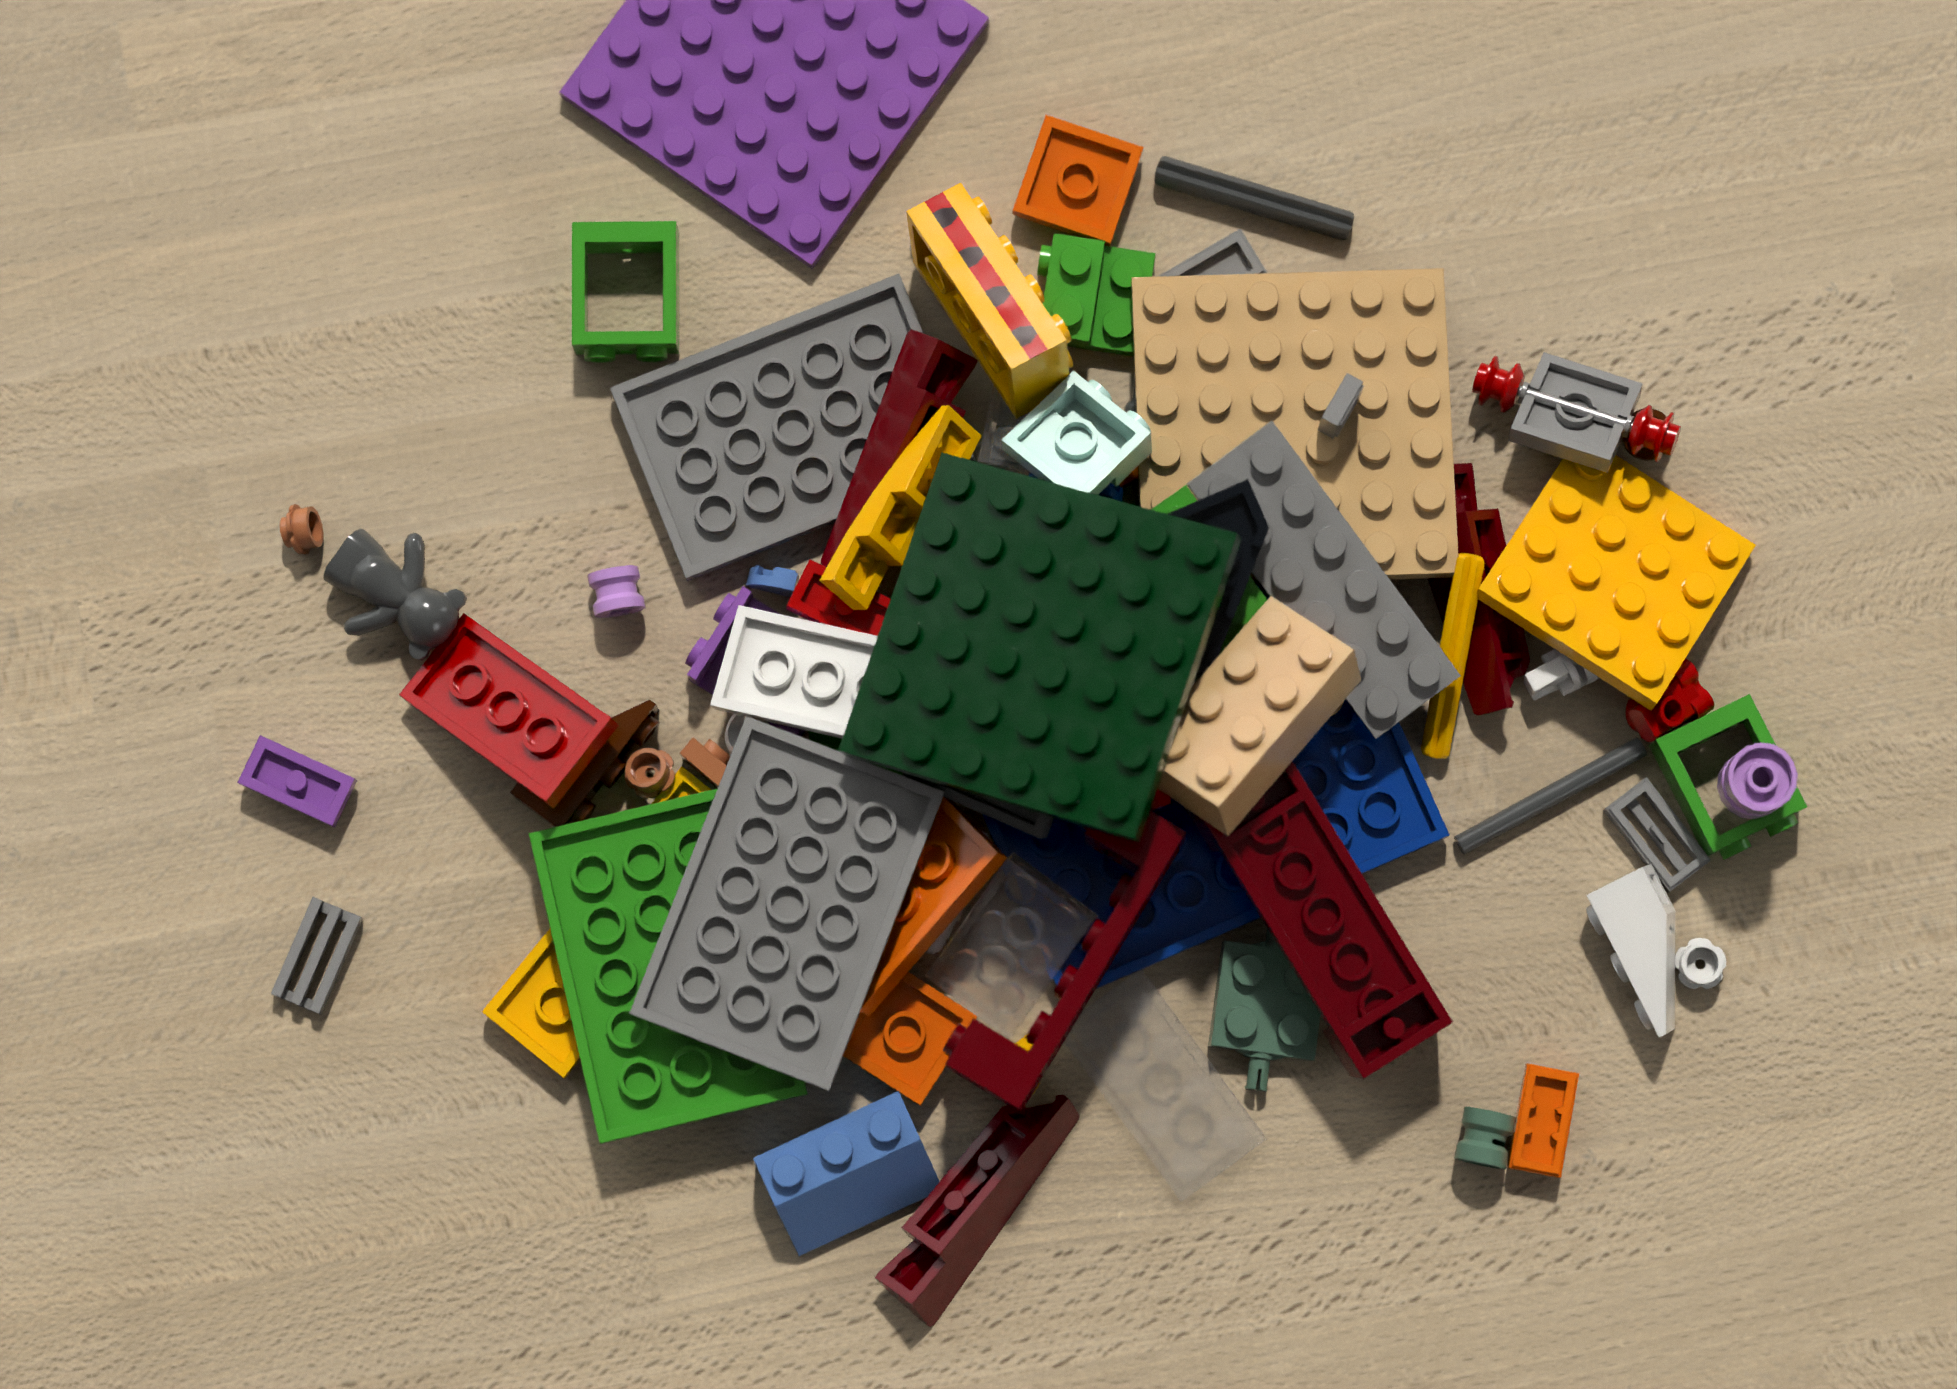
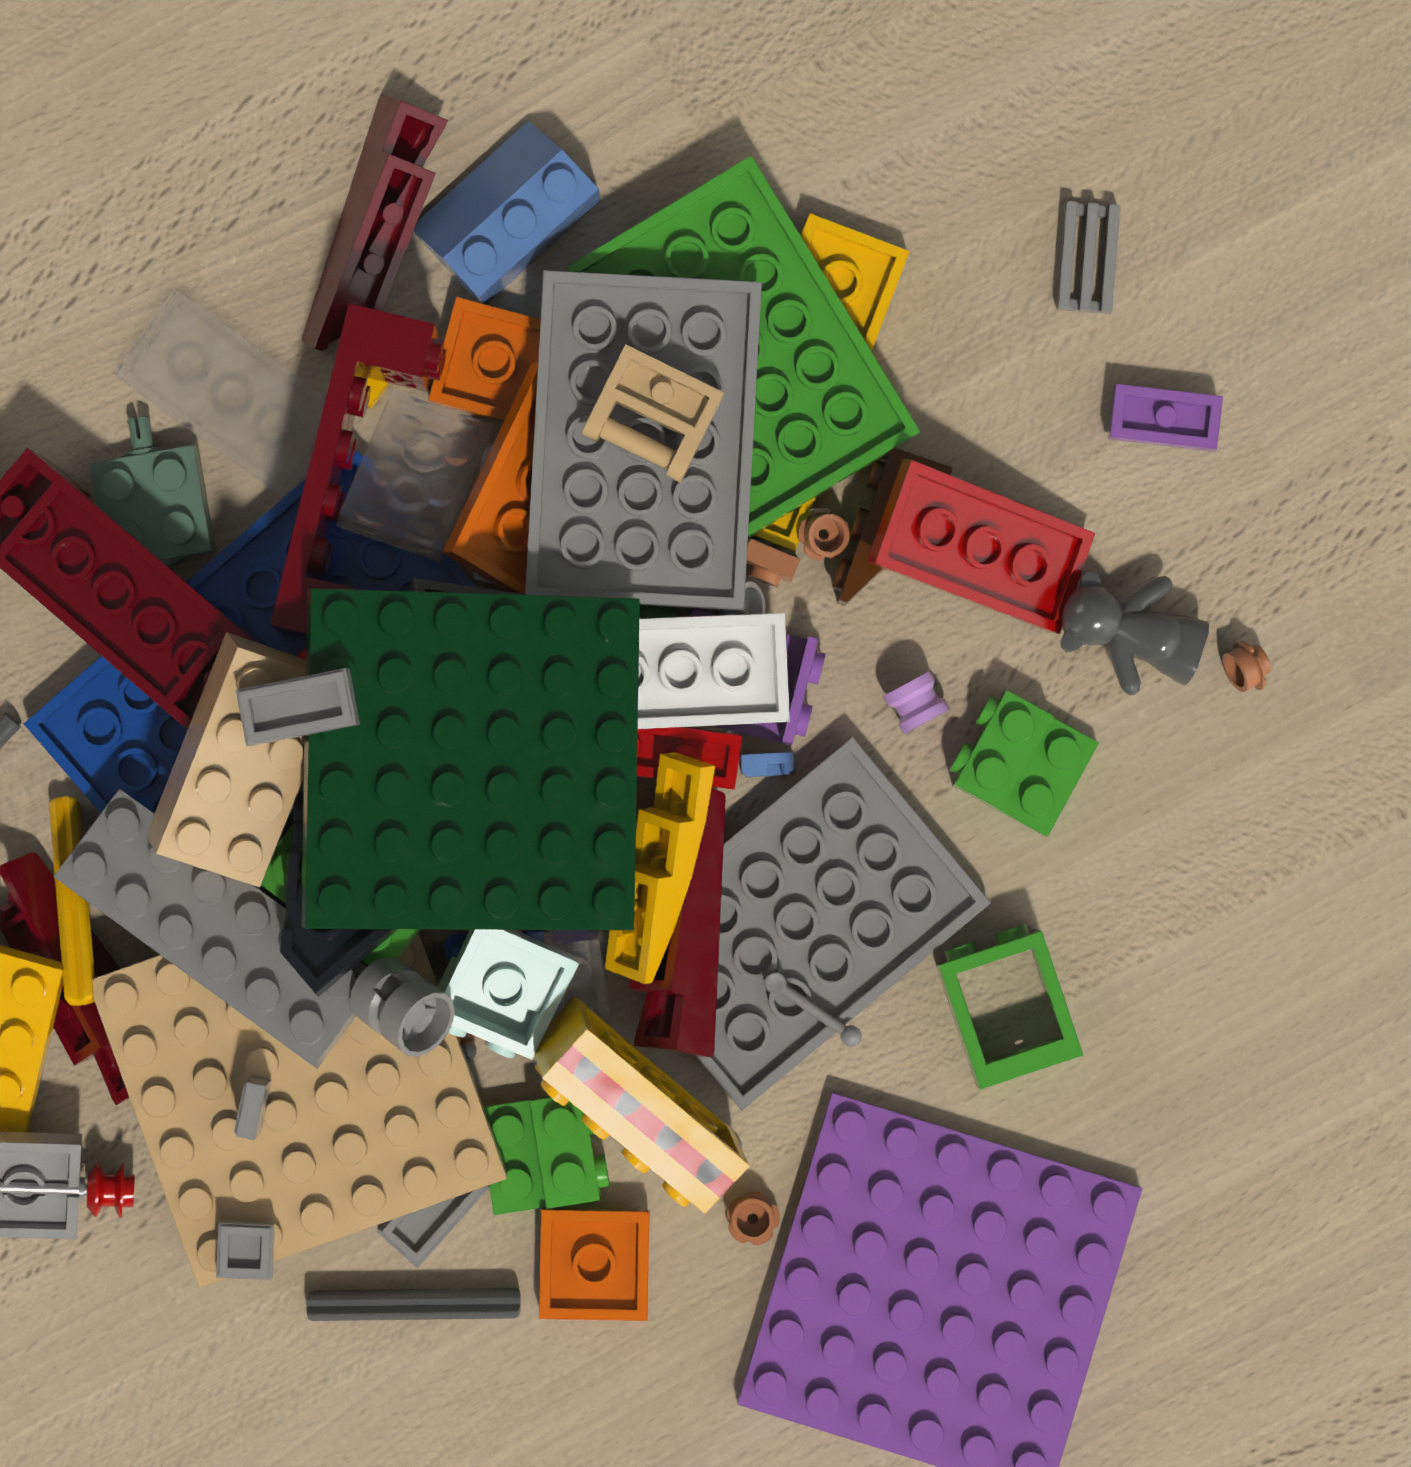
camera: 160 degrees right, 5 degrees up
none -> light grey tile [216,1220,275,1280]
none -> light grey tile [236,668,360,746]
none -> light grey wheel [350,957,455,1057]
none -> tan plate [582,344,724,483]
none -> nougat plate [727,1192,780,1245]
none -> light grey hinge [765,972,862,1047]
none -> bright green plate [950,690,1099,837]

